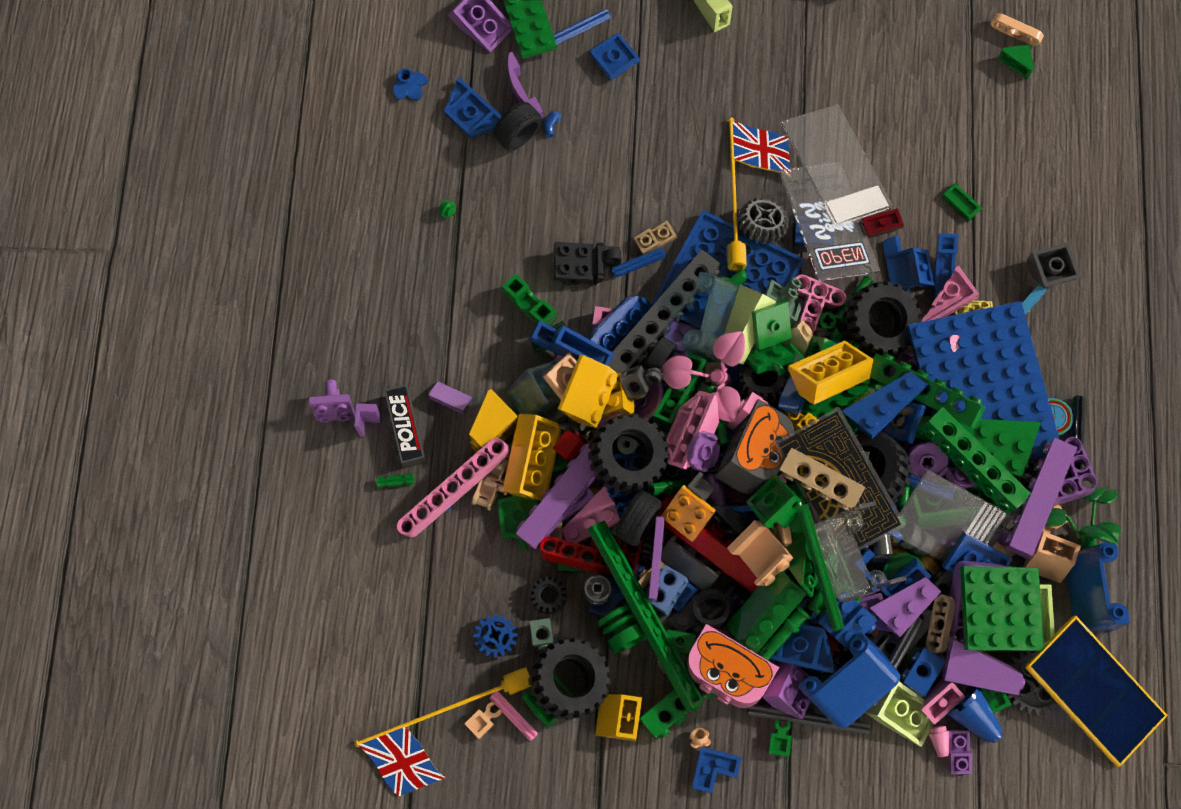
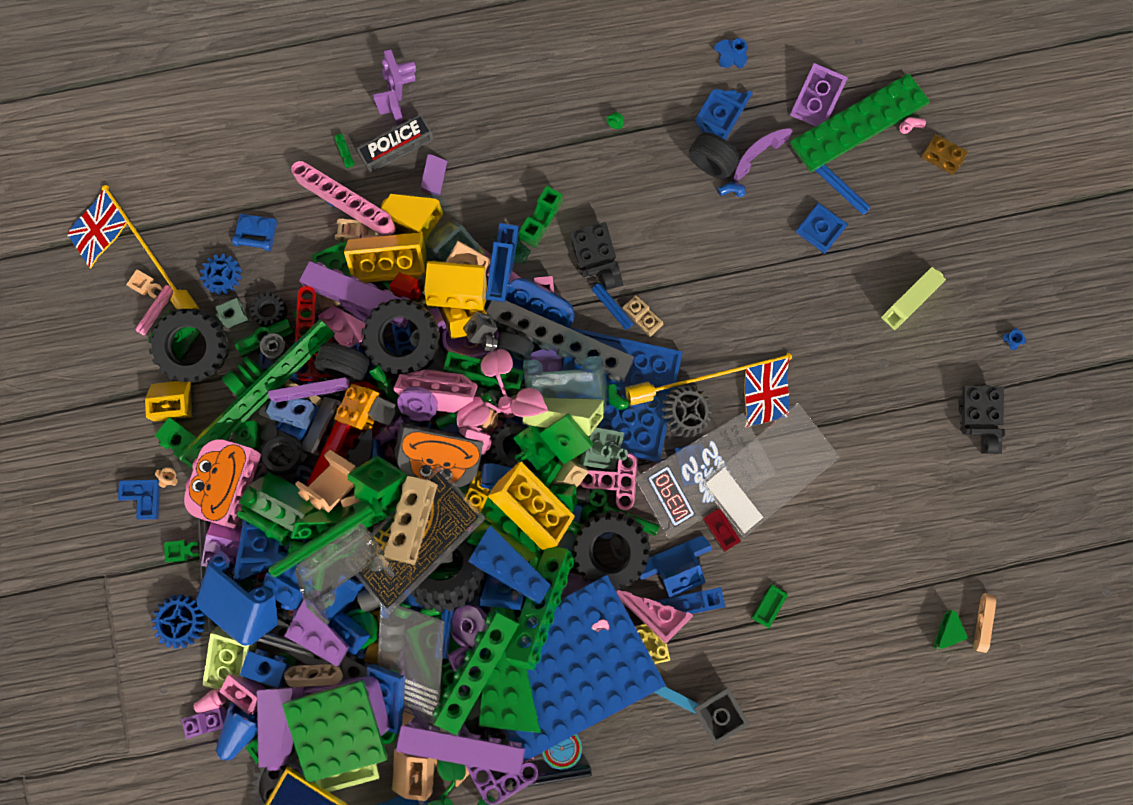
camera: 75 degrees right, 5 degrees up
none -> blue gear [151,594,206,649]
none -> blue plate [232,214,278,251]
none -> green piece [235,318,295,357]

